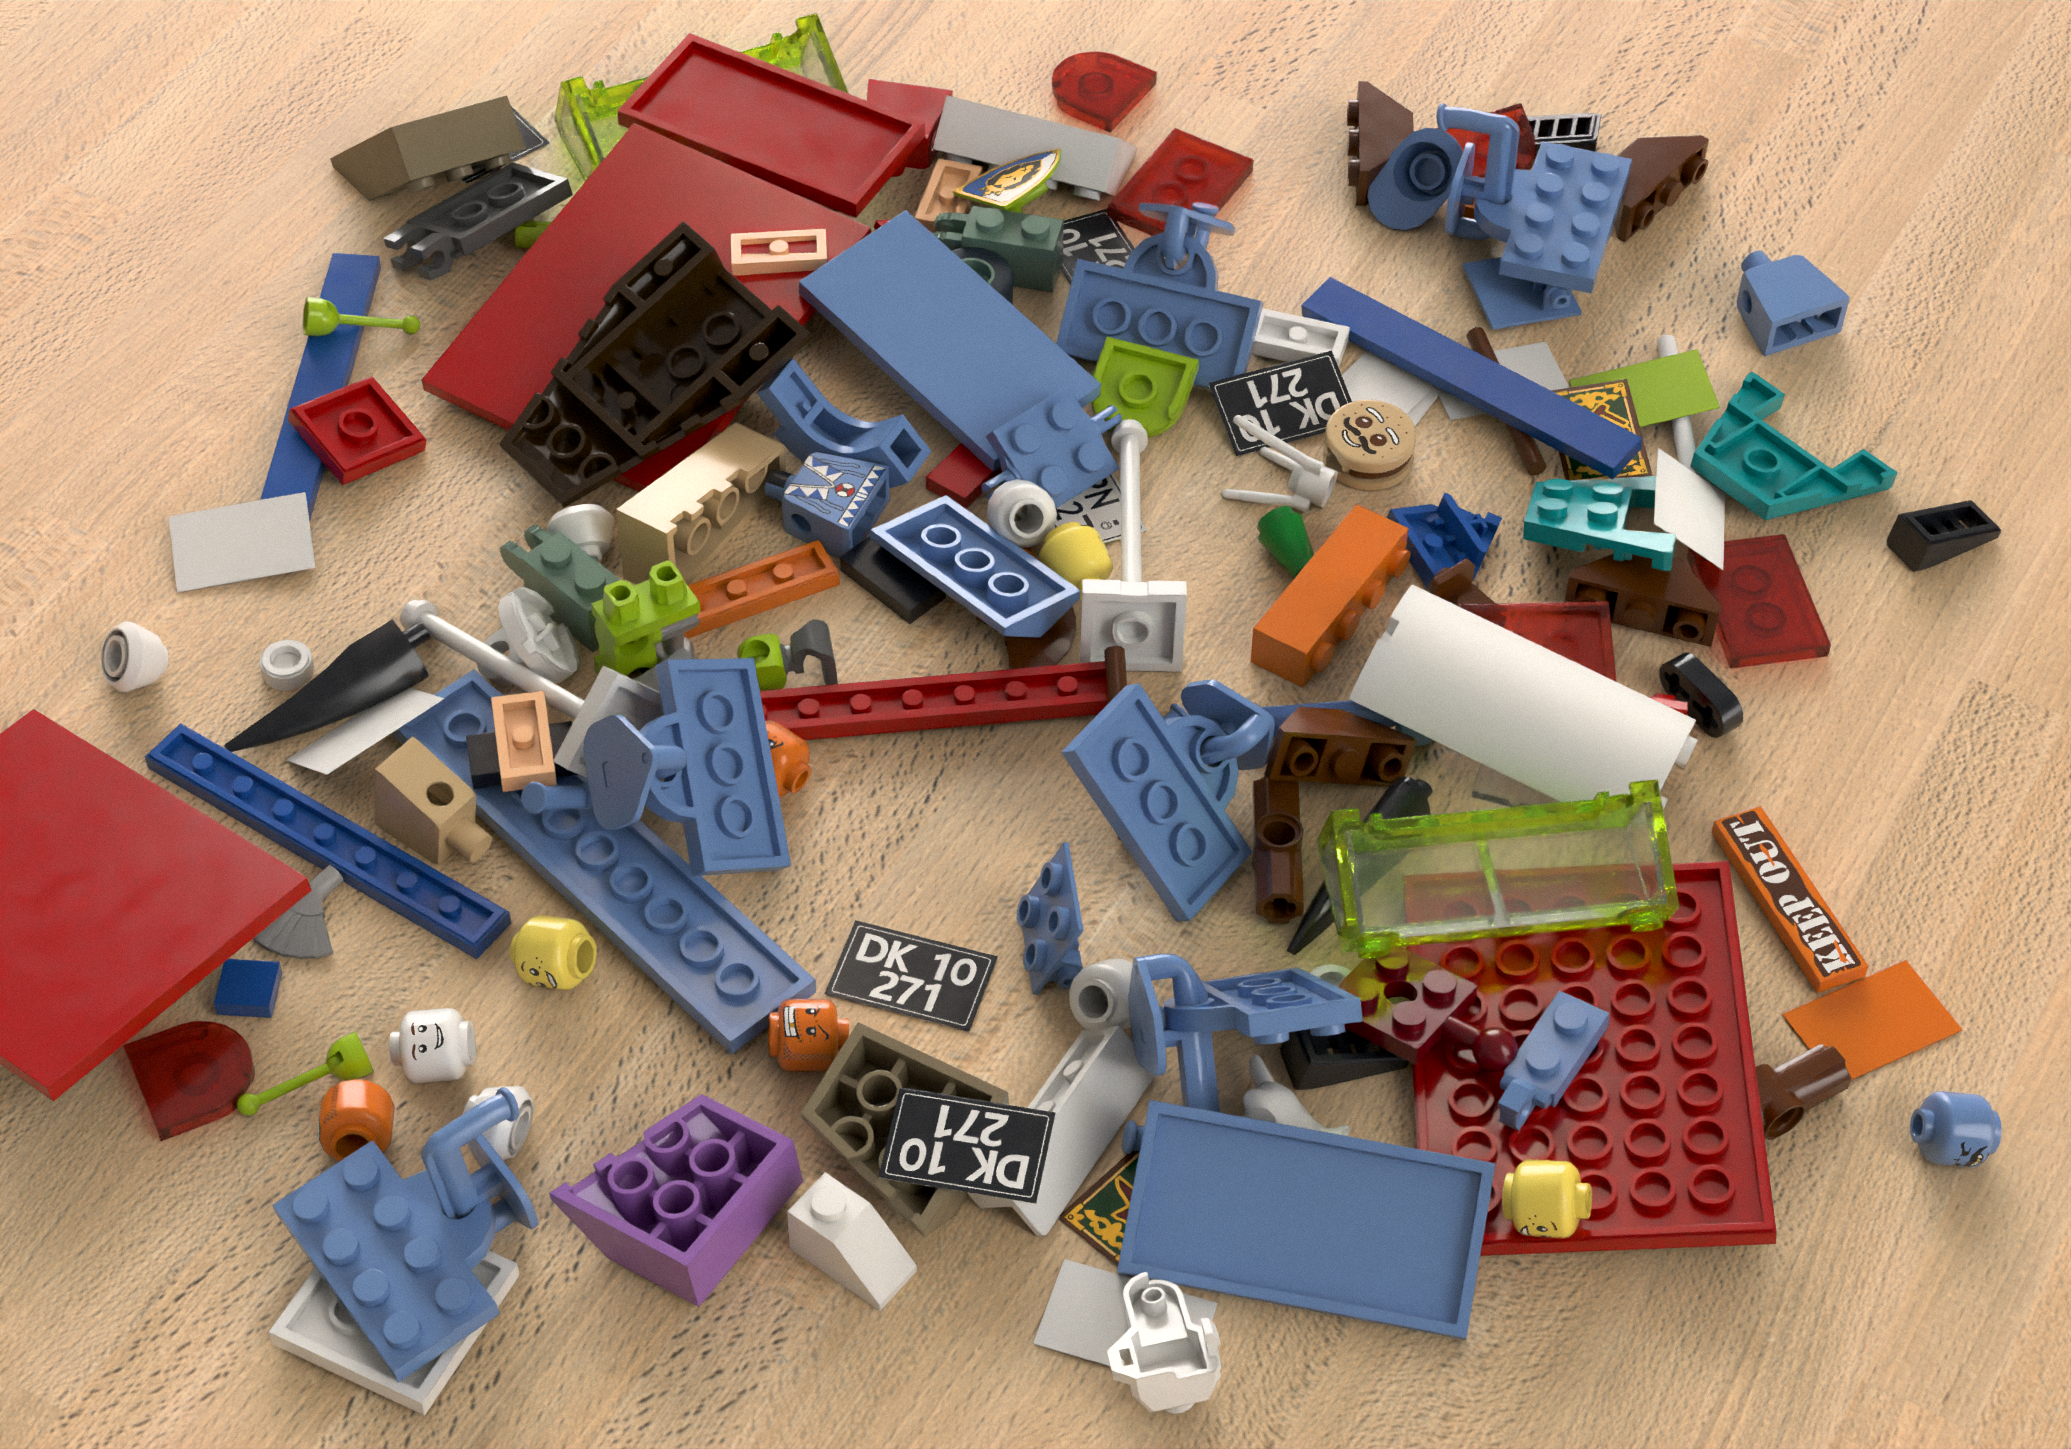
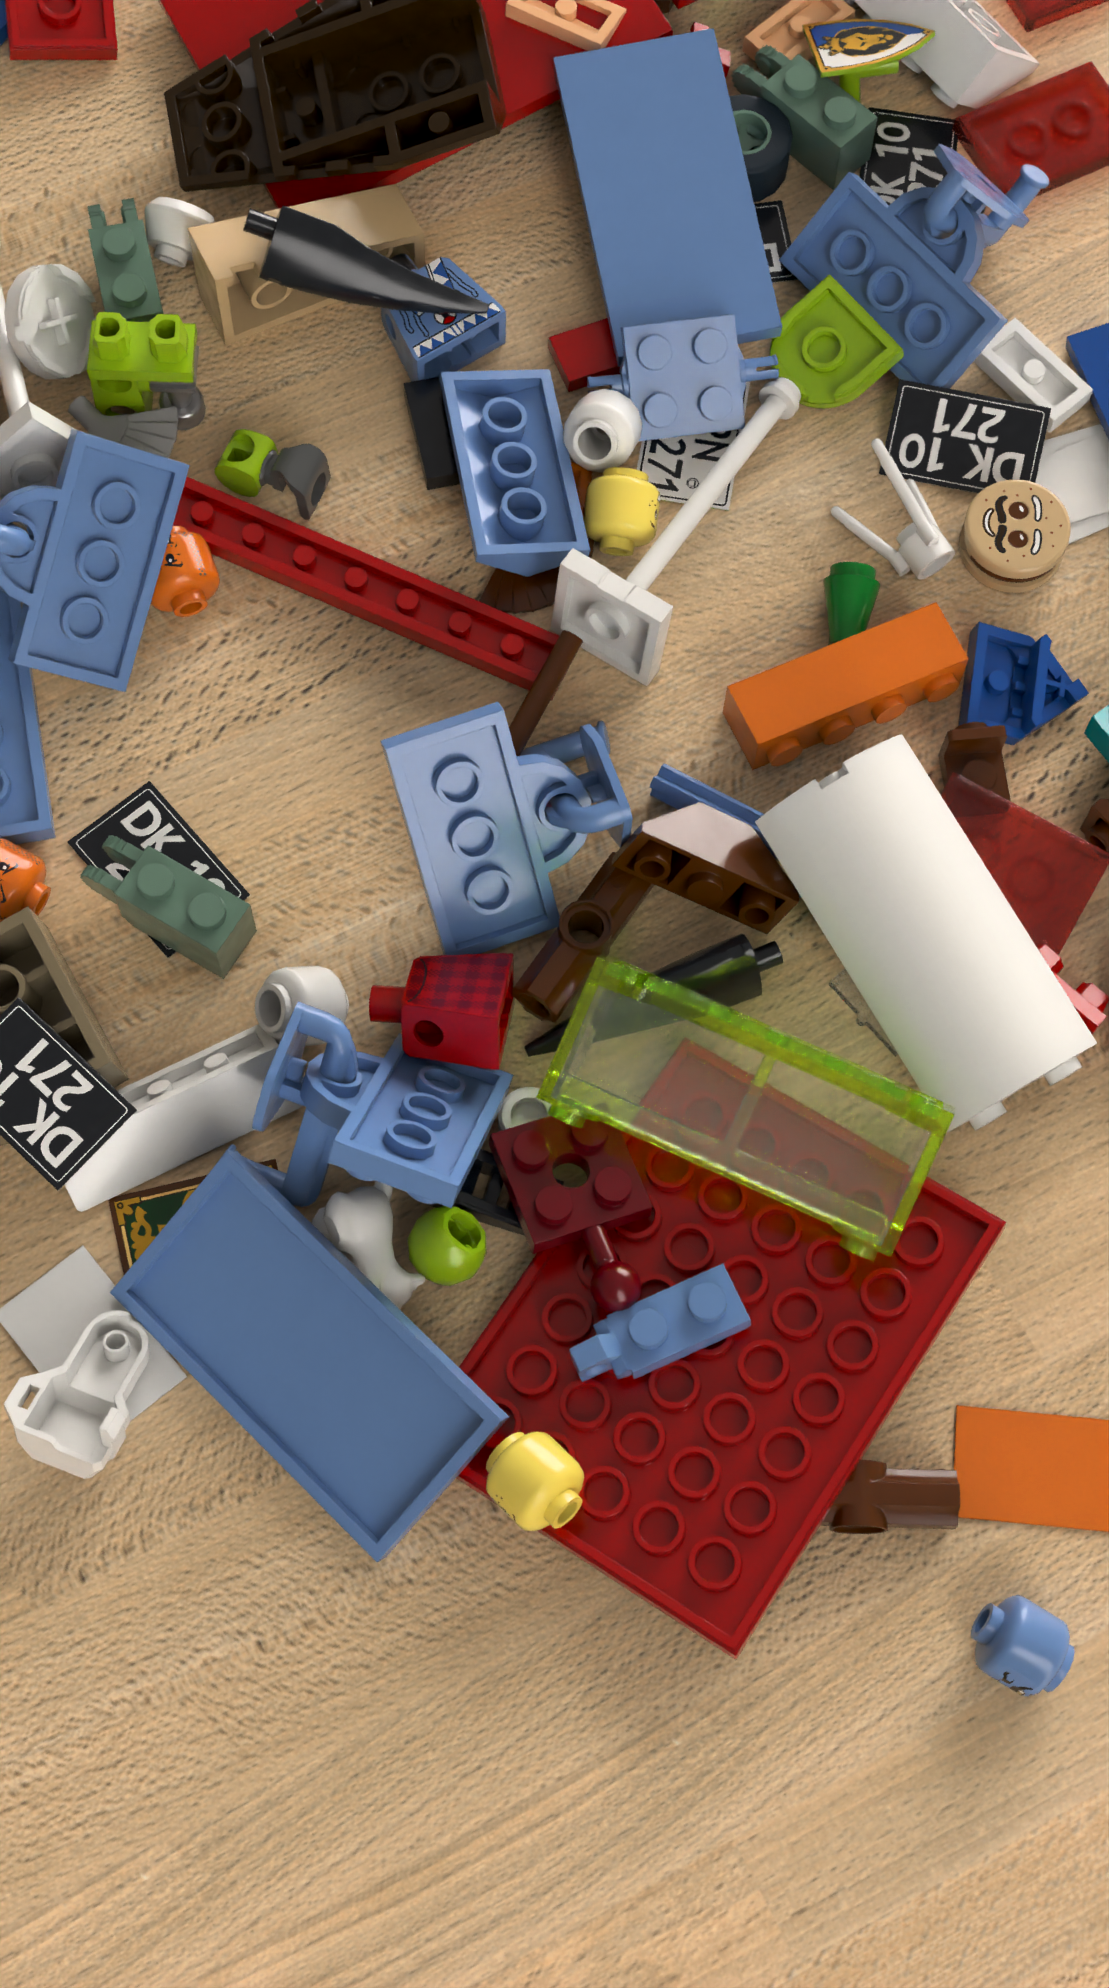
camera: 30 degrees right, 20 degrees up
orange tile [654,540,840,646] -> none
medium blue arch [756,358,932,488] -> none
medium blue hinge [1017,842,1084,995] -> none
tile [1711,806,1868,993] -> none
none -> sand green hinge [80,835,257,979]
none -> black piece [243,205,489,313]
none -> red torso [369,953,515,1070]
none -> lime piece [408,1206,487,1286]

